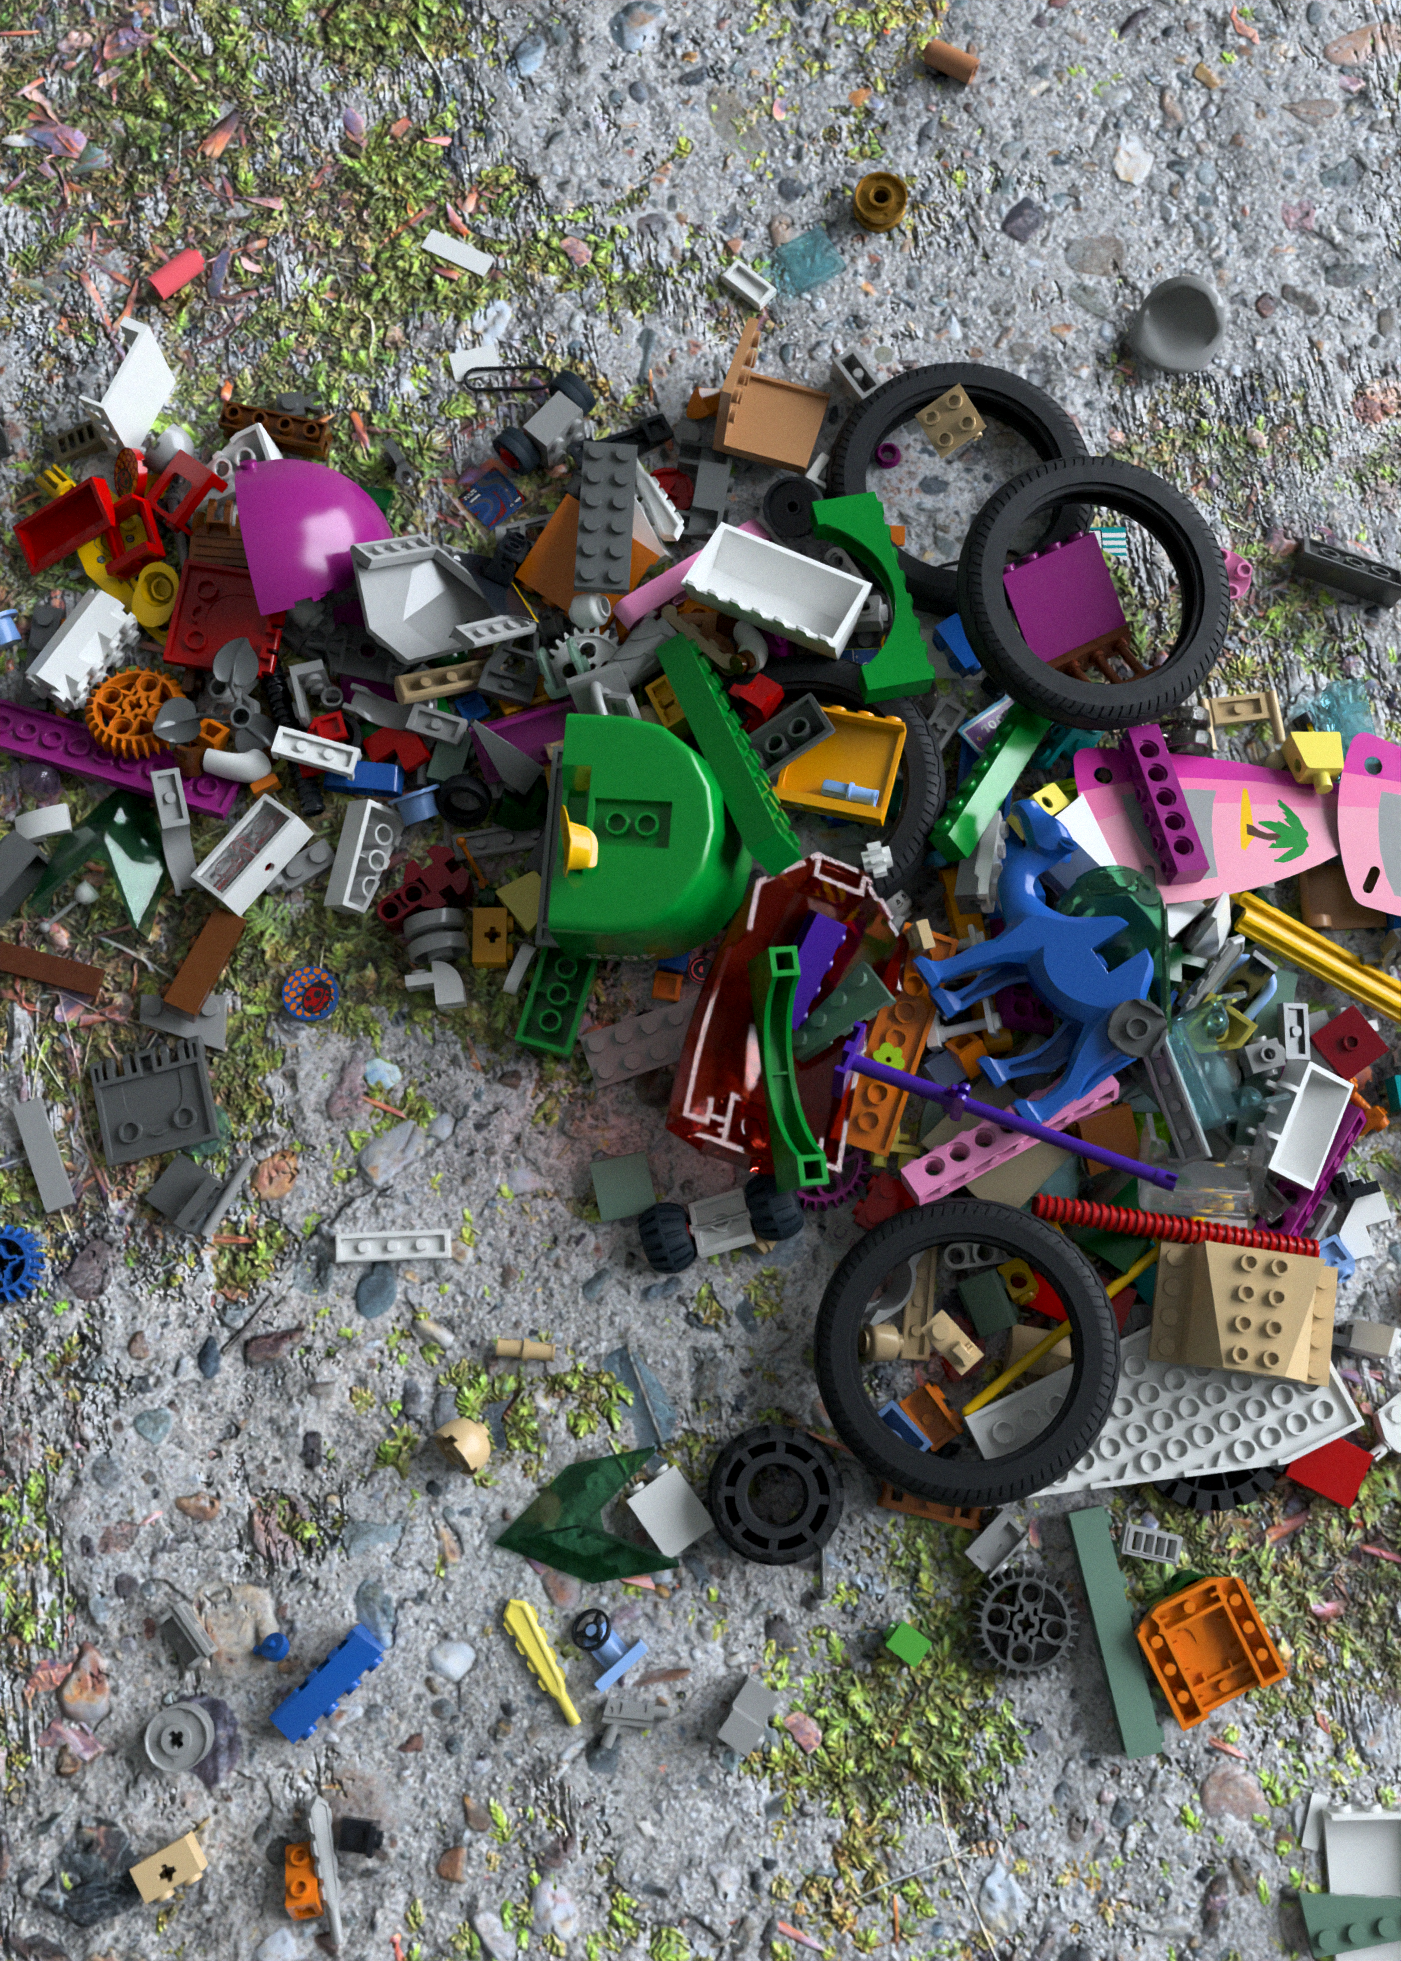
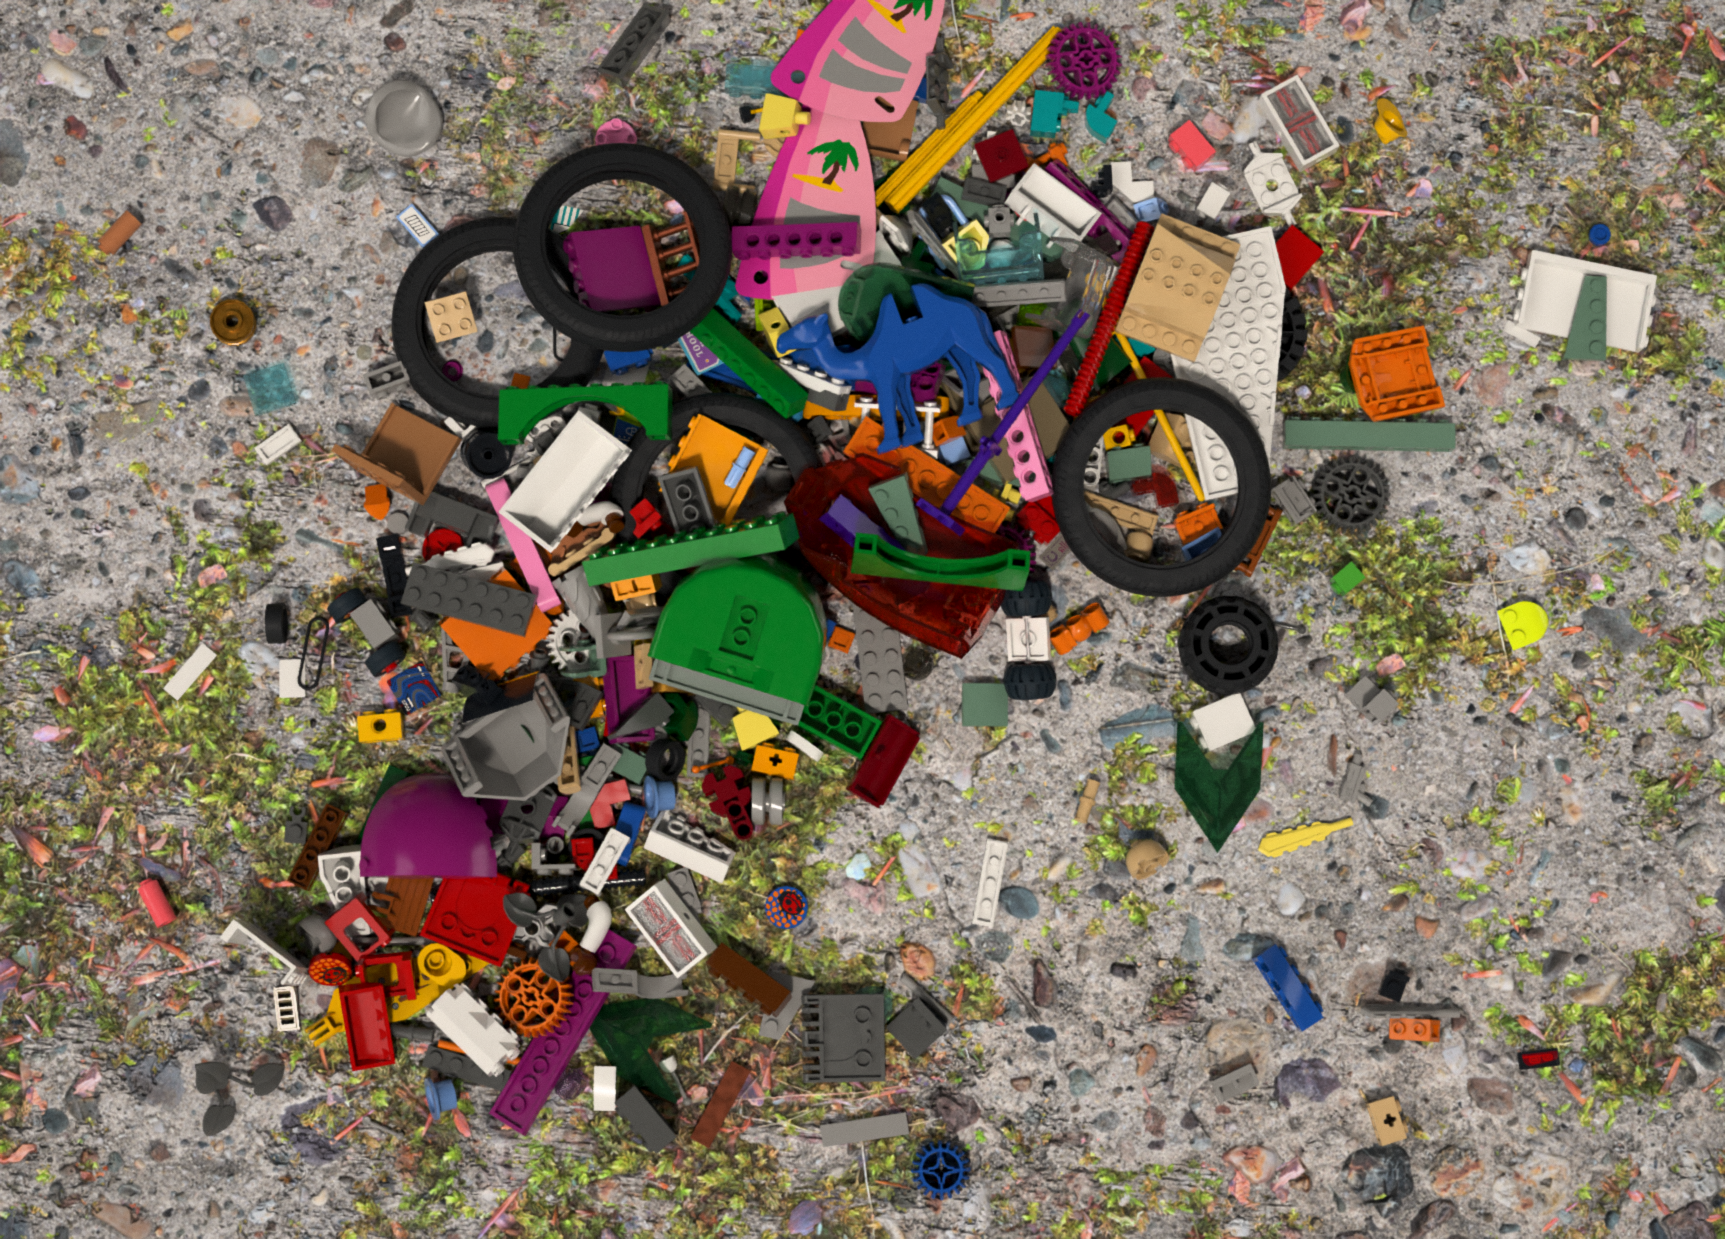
camera: 75 degrees left, 5 degrees up
light grey wheel [144,1701,215,1773] -> none
orange tile [250,772,283,800] -> none
blue piece [253,1632,290,1662] -> none
dark grey plate [382,437,416,489] -> none
white brick [405,961,467,1010] -> none
yellow piece [560,805,598,878] -> none
white head [569,592,611,630] -> none
light blue piece [571,1608,648,1693] -> none
black tile [688,956,716,985] -> none
white gear [861,841,894,878] -> none
lime plant [872,1042,905,1070] -> none
tan plate [905,919,936,956] -> none
tan hinge [920,1310,984,1376] -> none
dark grey tile [1106,999,1168,1059] -> none
light grey slope [1118,1522,1183,1566] -> none
none -> black tyre [265,603,288,644]
none -> yellow brick [357,709,405,744]
none -> dark grey pin [390,1023,435,1042]
none -> tile [396,204,439,248]
none -> dark red container [846,714,920,808]
none -> orange piece [1050,602,1110,655]
none -> dark grey arm [1099,481,1131,499]
none -> neon yellow slope [1497,601,1549,651]

